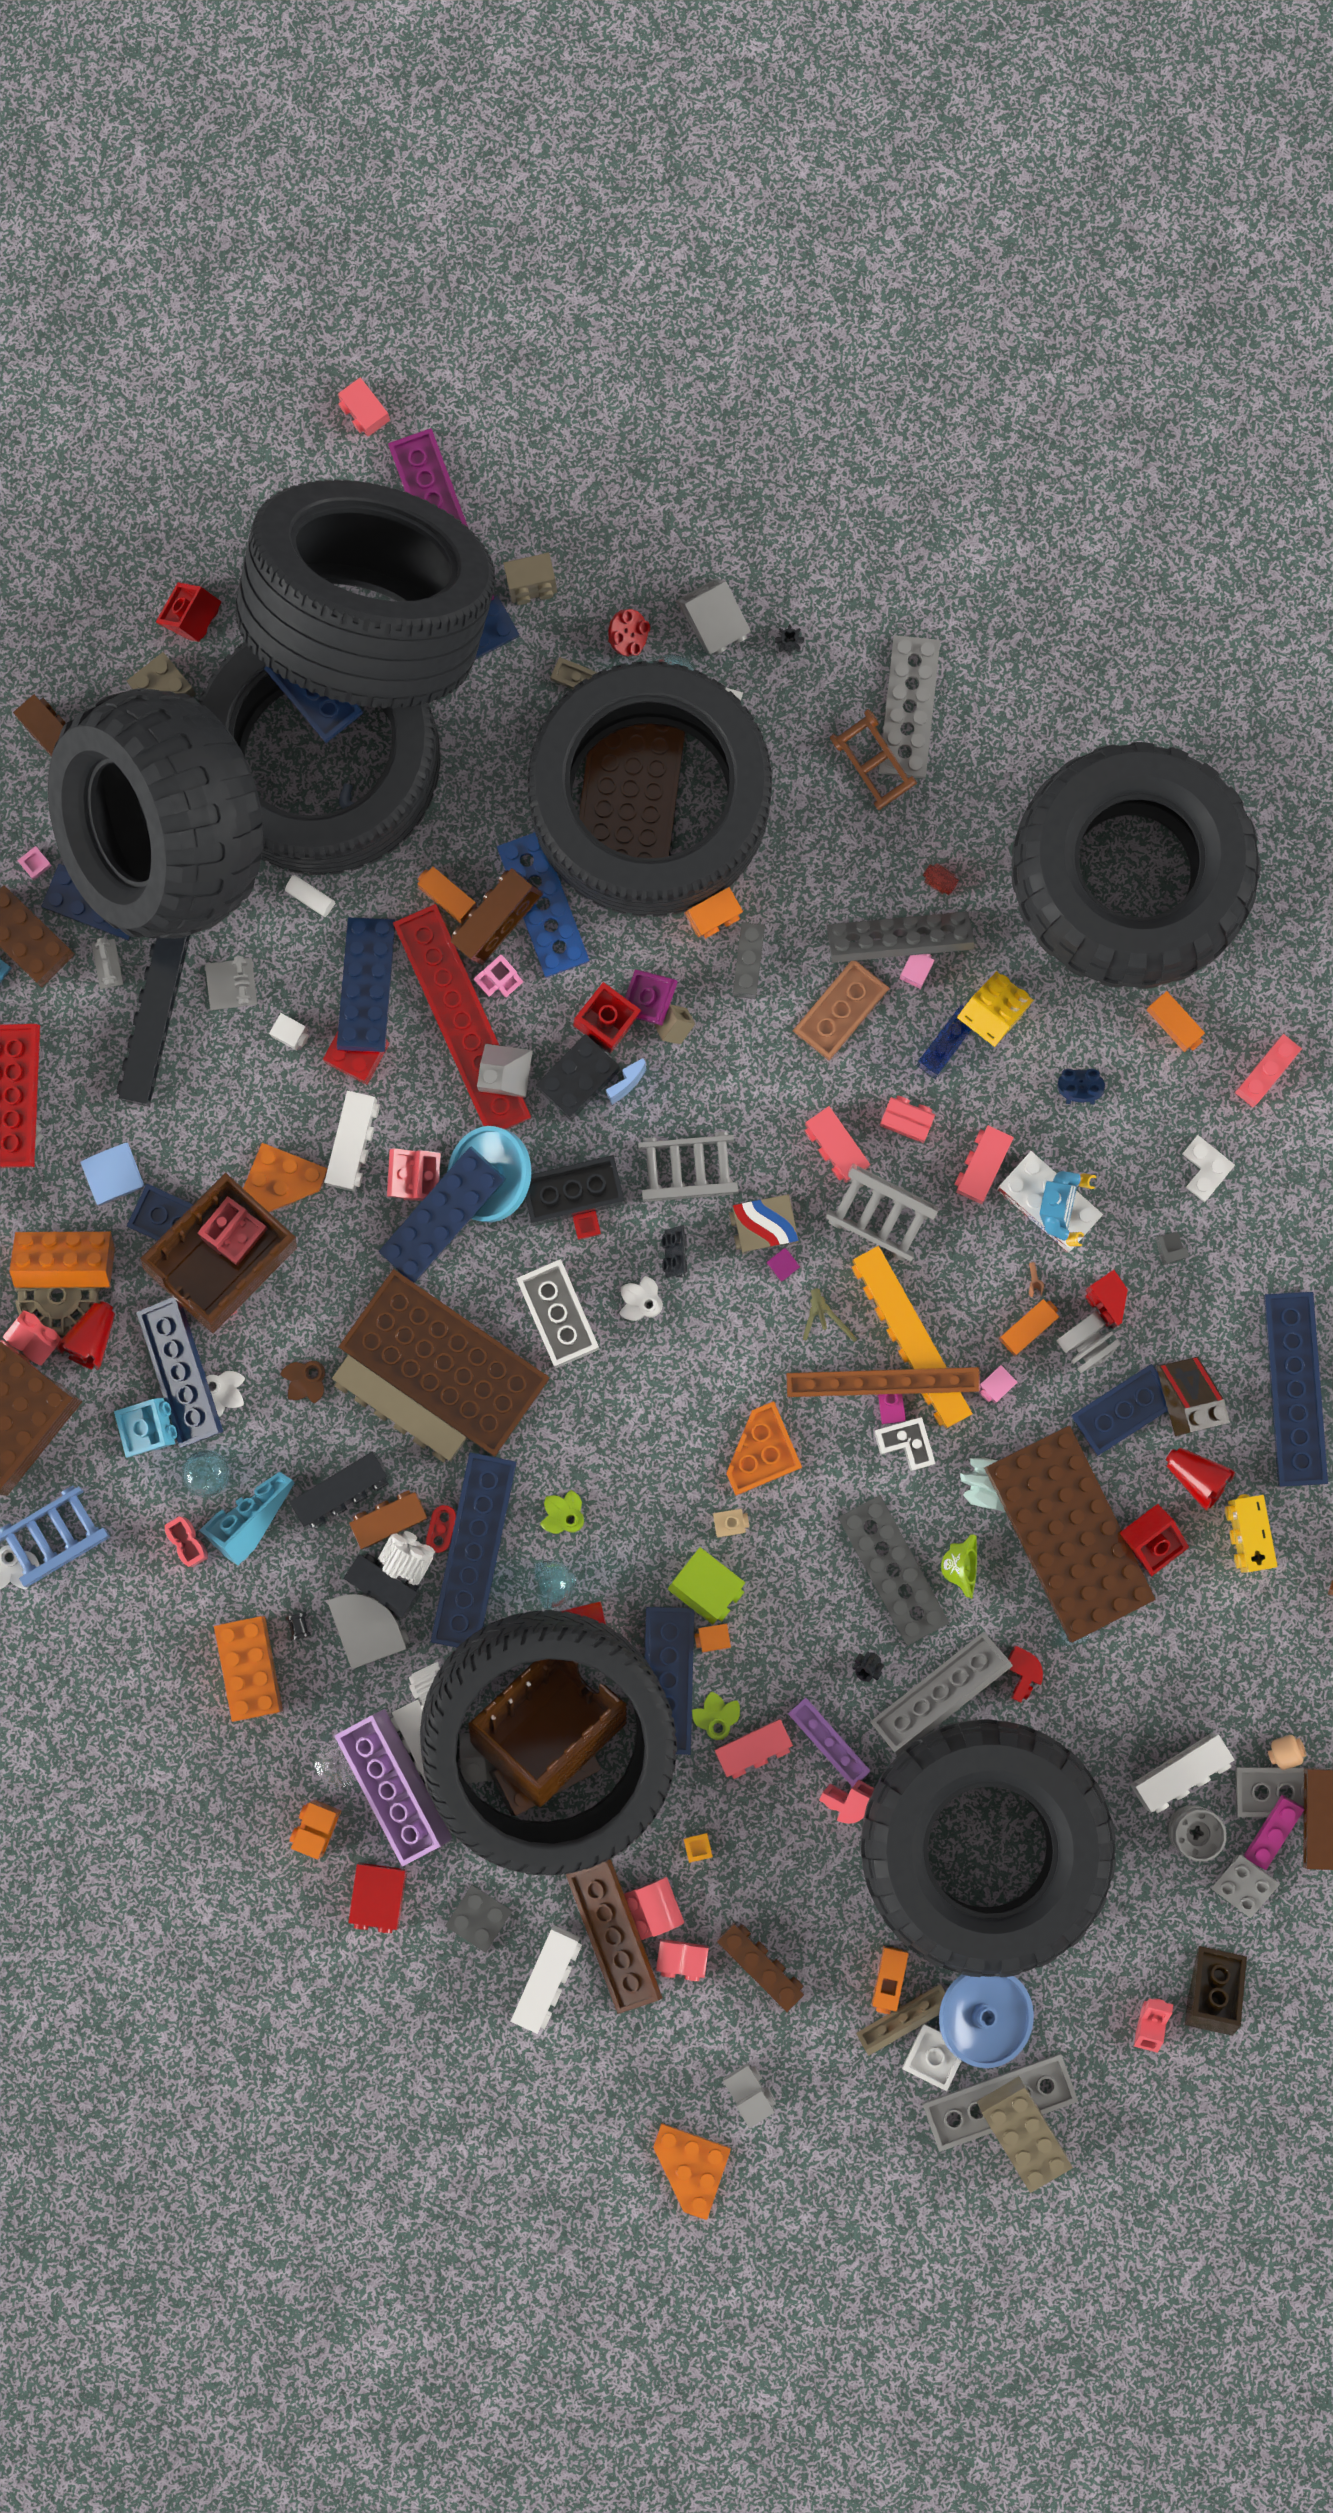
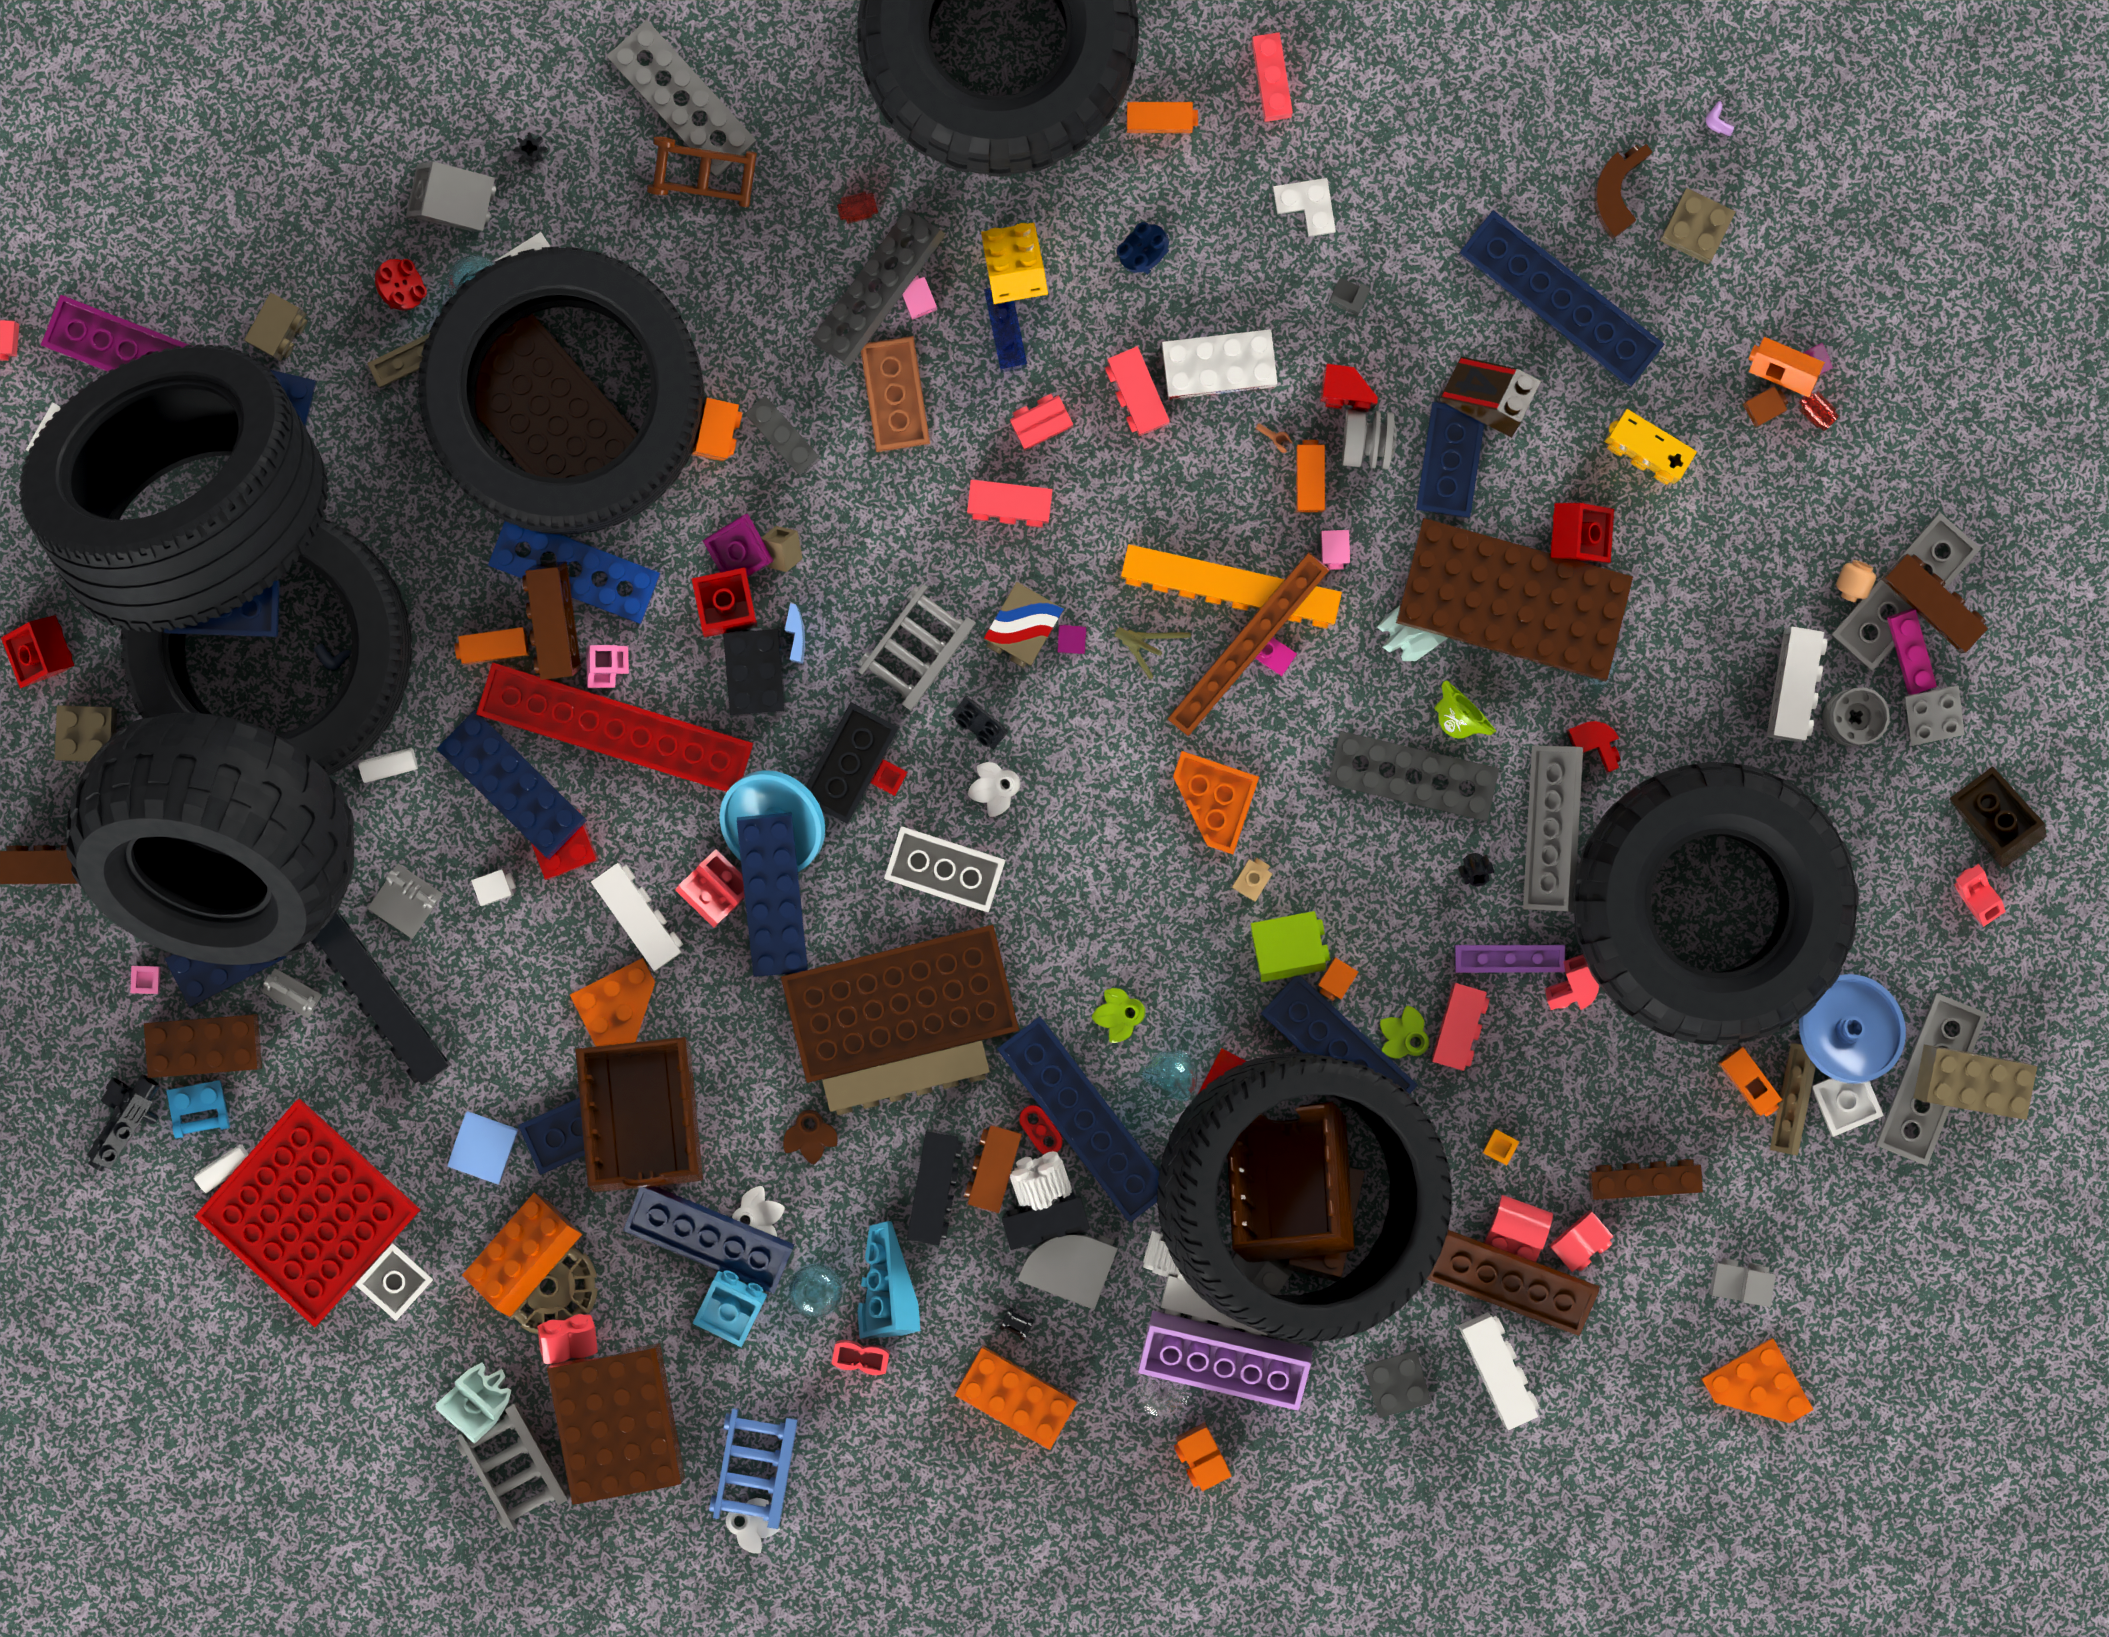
camera: 60 degrees left, 5 degrees up
red cone [56,1301,115,1370] -> none
coral brick [197,1196,267,1266] -> none
red brick [348,1862,407,1933] -> none
light grey slope [477,1044,533,1098] -> none
light grey fence [826,1164,938,1261] -> none
white brick [874,1417,935,1472] -> none
dark azure torso [1040,1171,1096,1246] -> none
red cone [1165,1447,1235,1511] -> none

